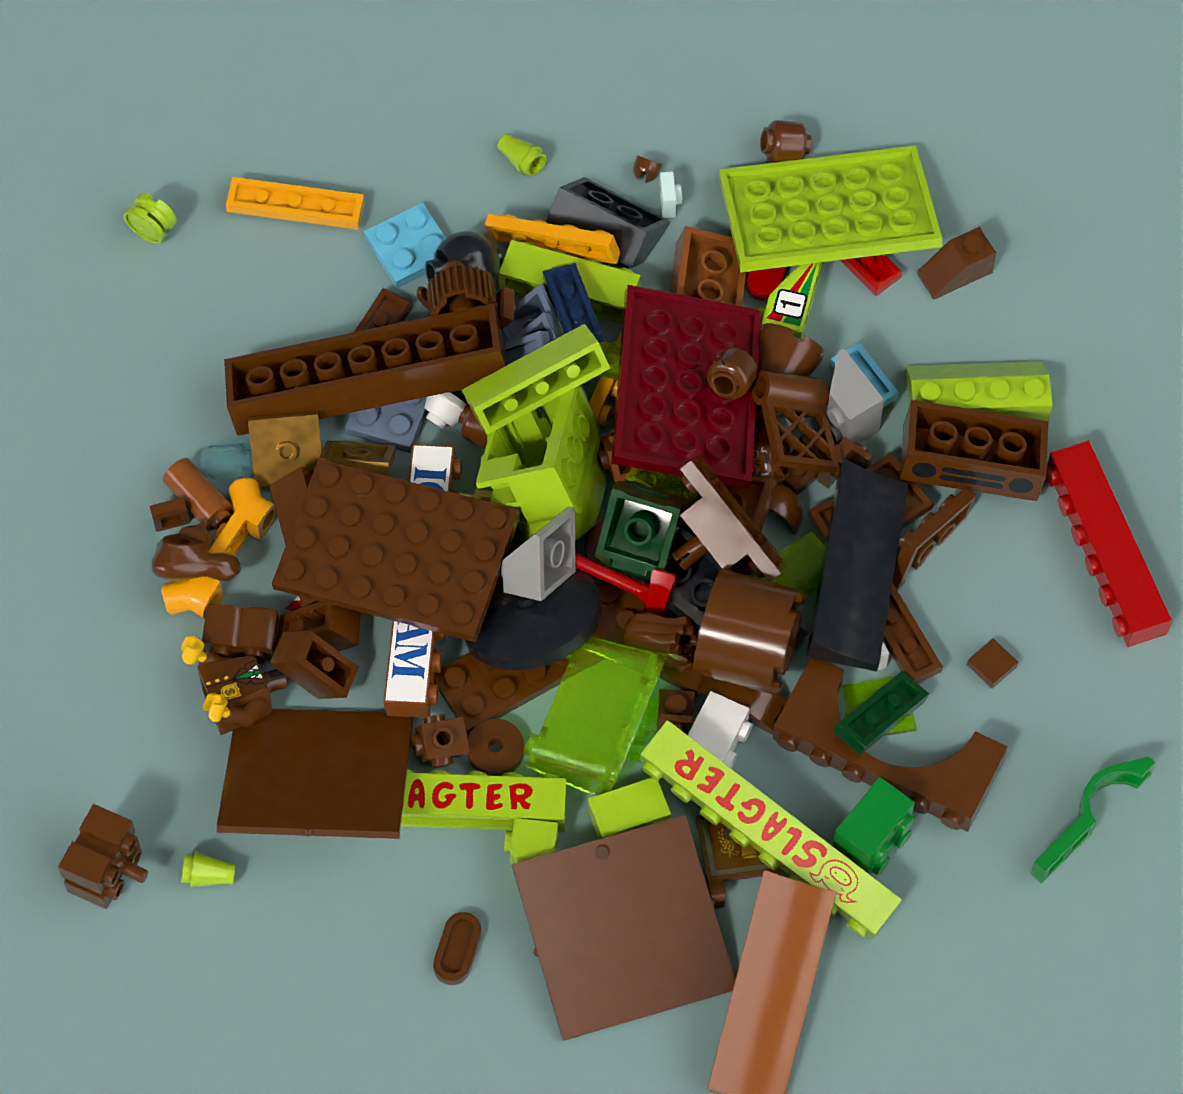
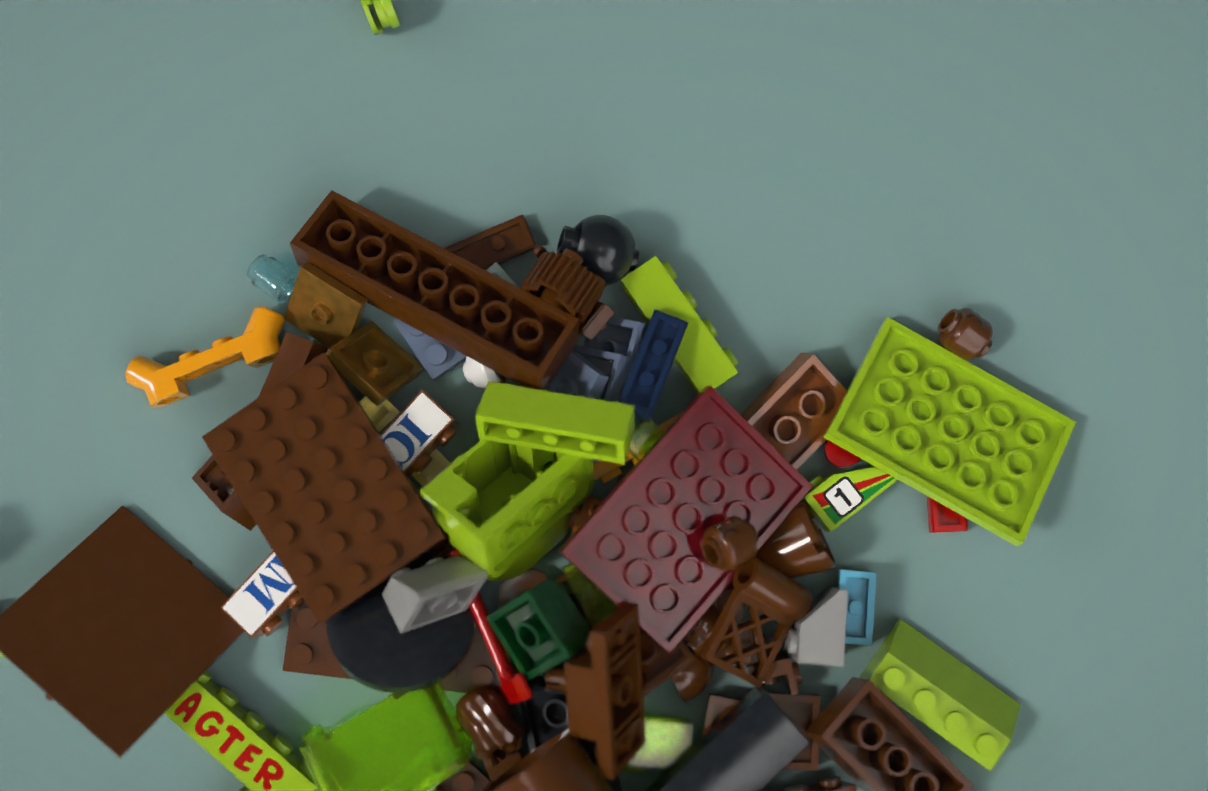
camera: 40 degrees right, 20 degrees up
reddish brown tile [150,497,190,532] -> none
reddish brown head [152,523,241,581] -> none
dark orange brick [163,458,233,530] -> none
reddish brown torso [181,635,288,735] -> none
reddish brown brick [202,604,280,664] -> none
light orange plate [226,177,365,230] -> none
reddish brown brick [270,630,359,699] -> none
medium azure plate [364,202,446,288] -> none
reddish brown brick [411,714,470,768] -> none
reddish brown piece [467,719,524,776] -> none
light orange plate [484,213,621,264] -> none
lime cone [497,133,546,177] -> none
black slope [546,177,670,269] -> none
reddish brown hinge [633,155,662,183] -> none
light aqua plate [659,172,682,218] -> none
reddish brown slope [917,227,996,300] -> none

